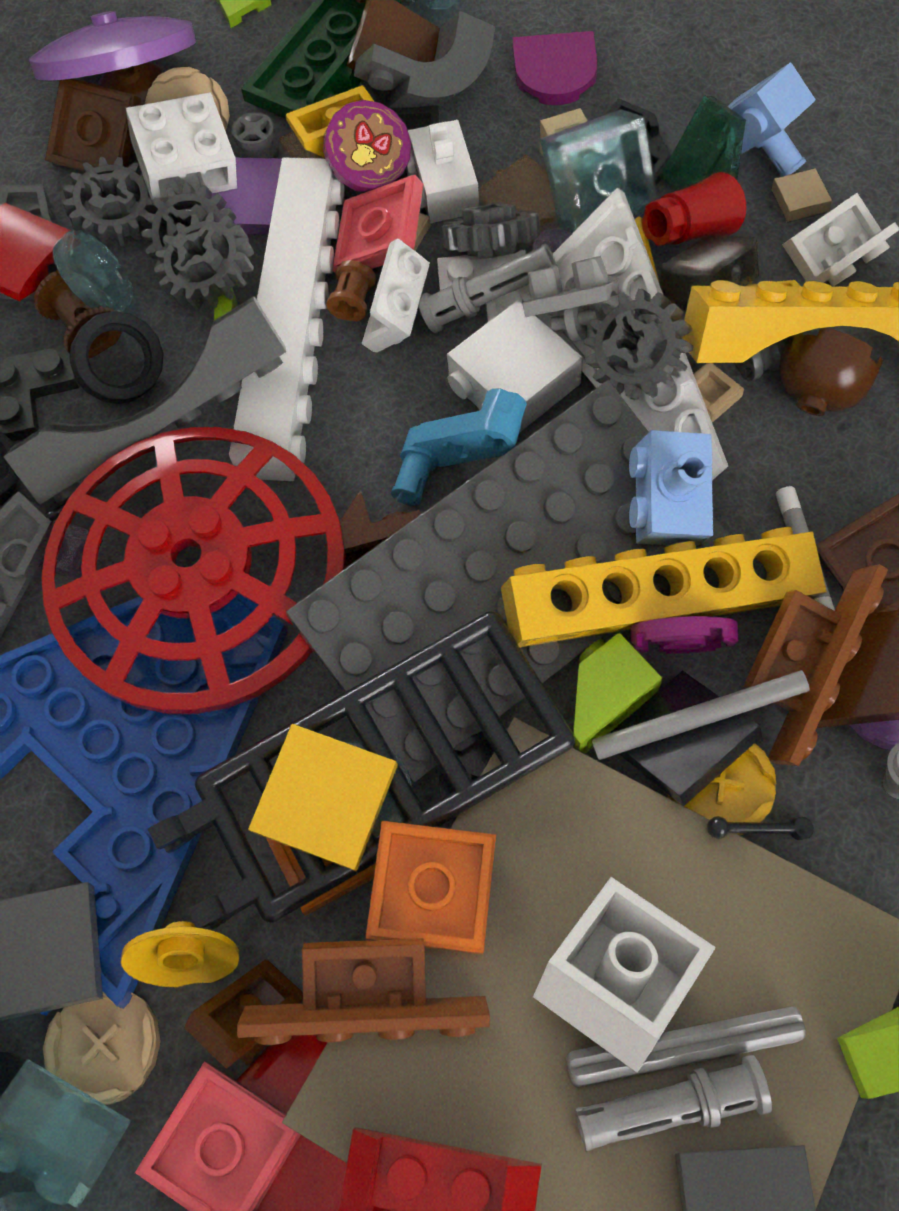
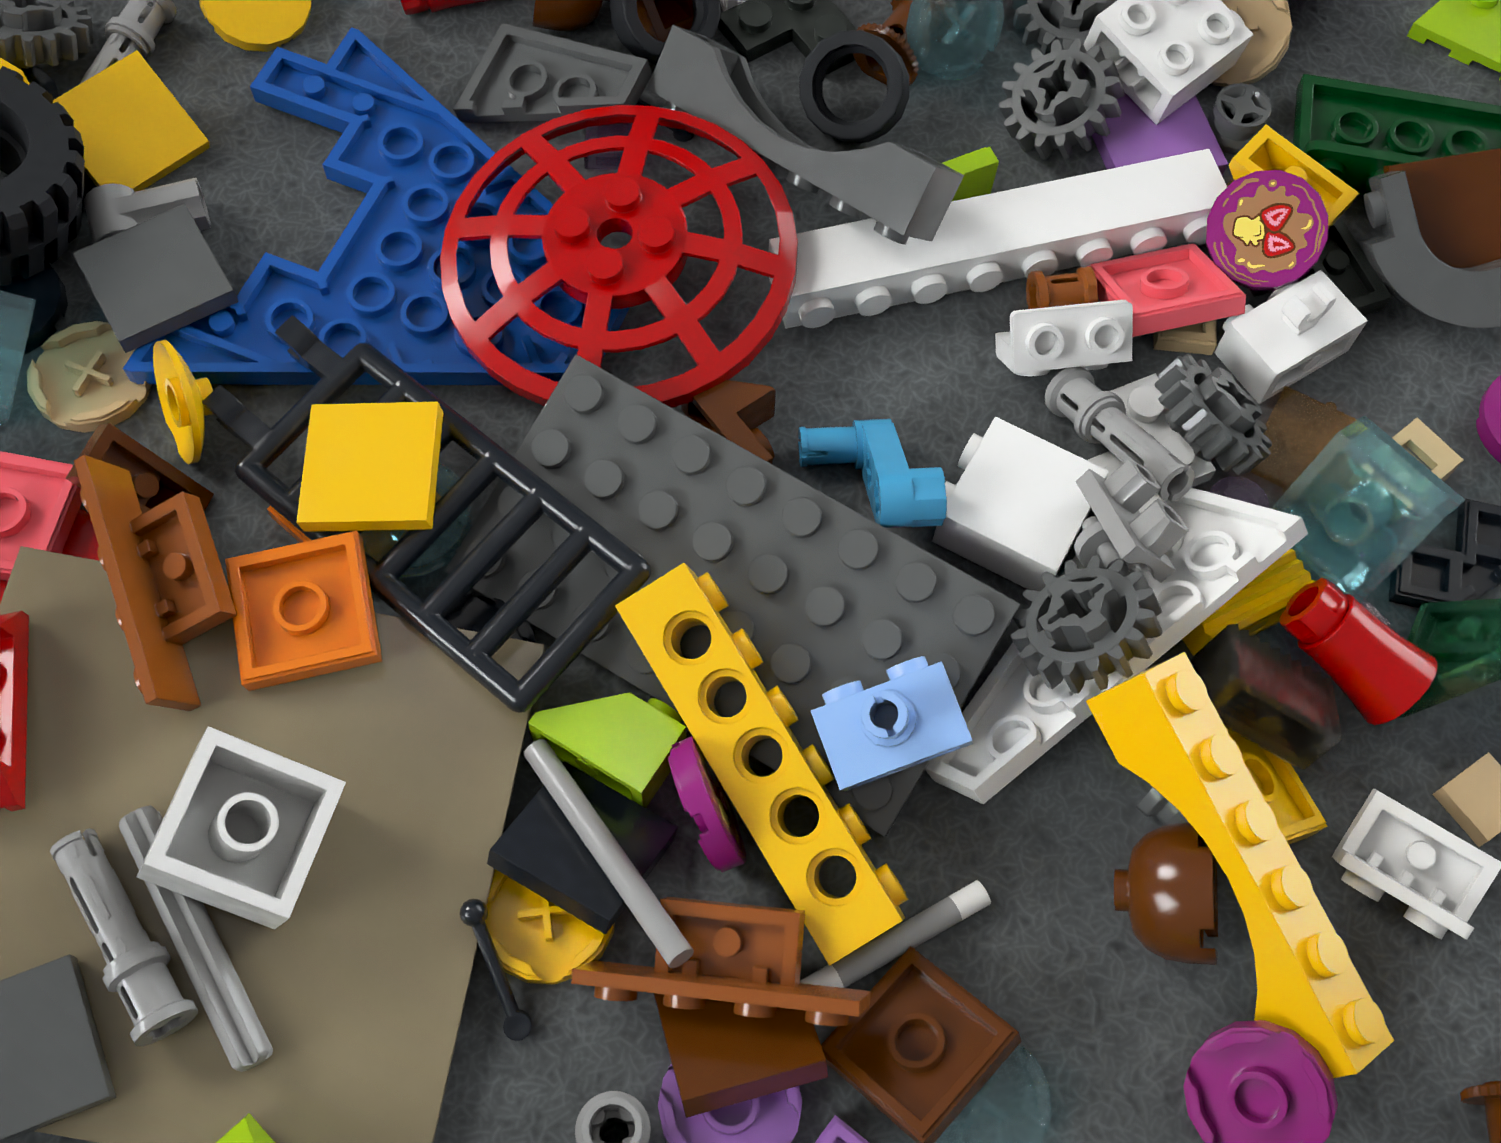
camera: 60 degrees right, 0 degrees up
dark grey gear [154,212,254,310] -> none
tan tile [694,363,744,422] -> none

